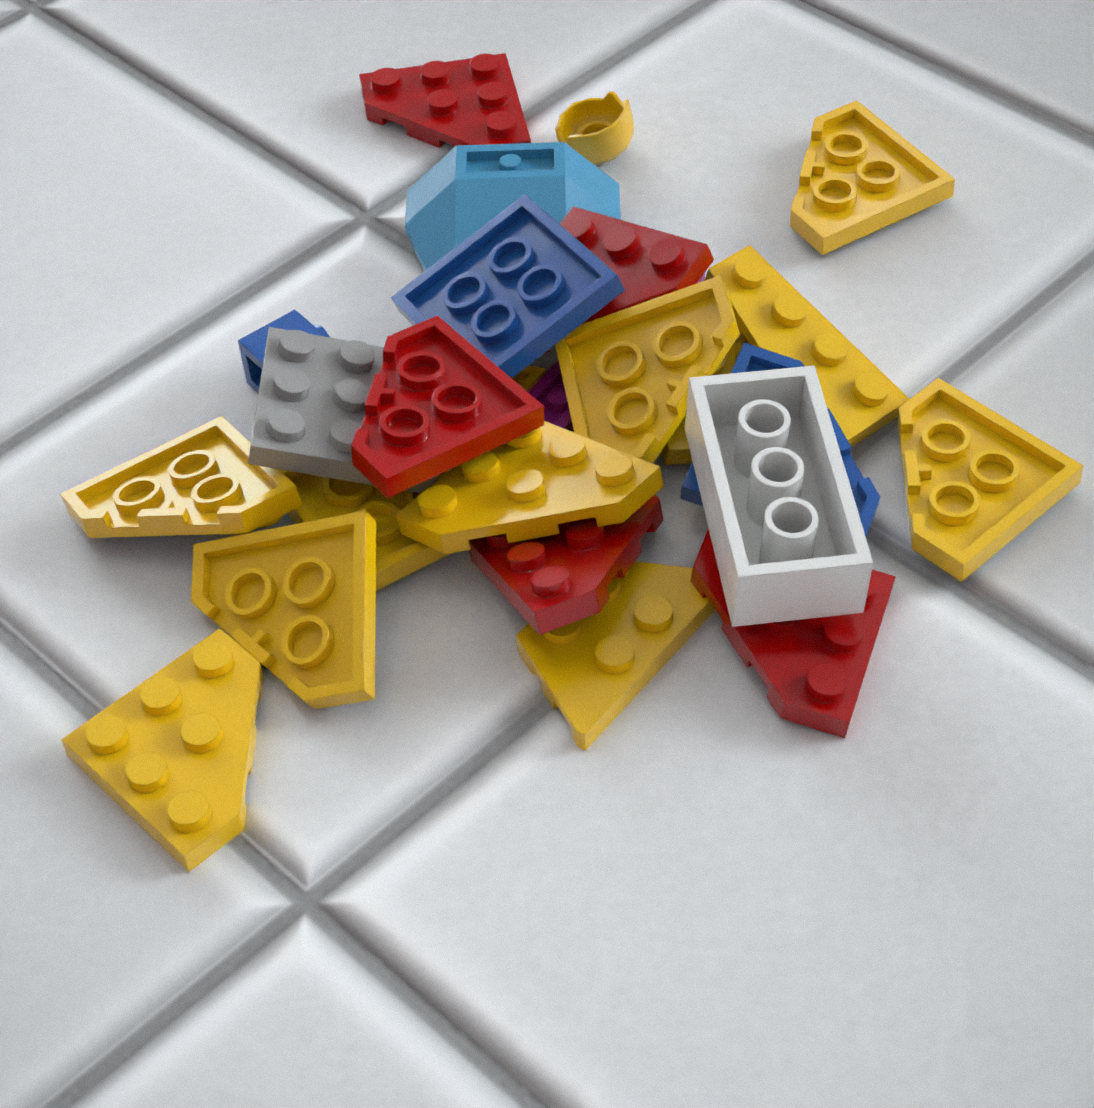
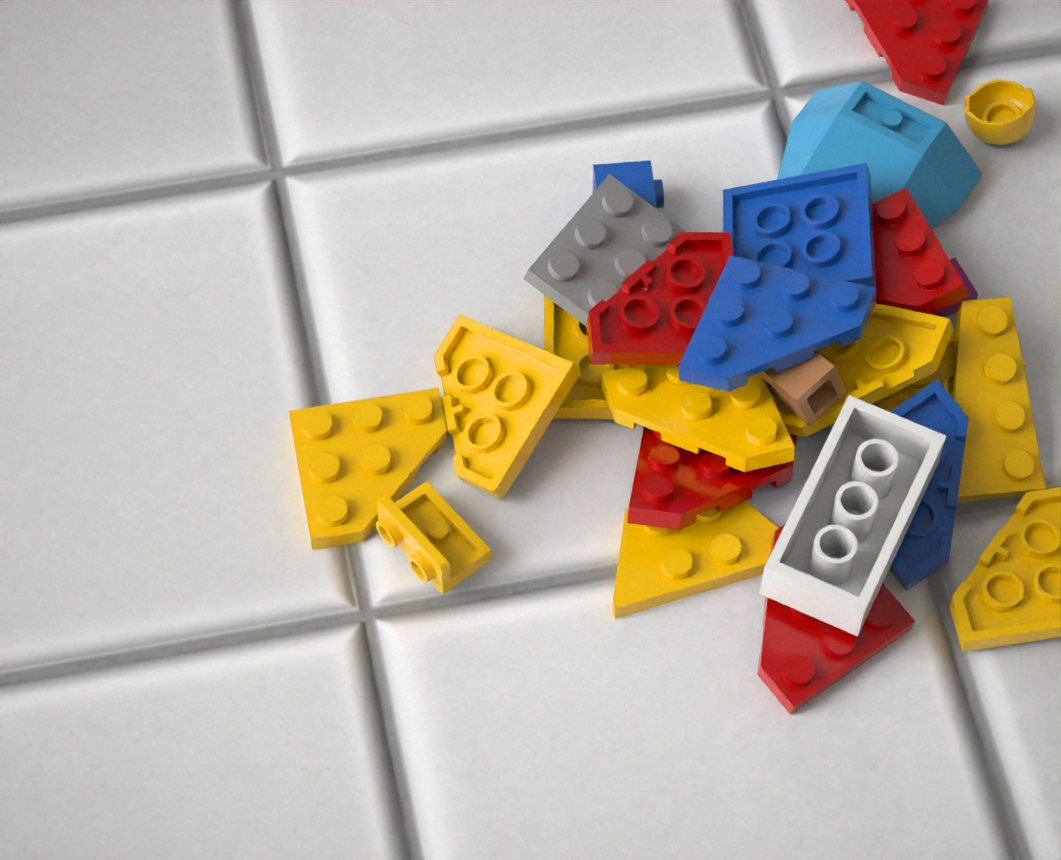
camera: 30 degrees right, 10 degrees up
yellow plate [60,416,302,538] -> none
none -> yellow bracket [376,481,492,595]
none -> blue plate [678,255,876,392]
none -> medium nougat brick [760,350,847,427]

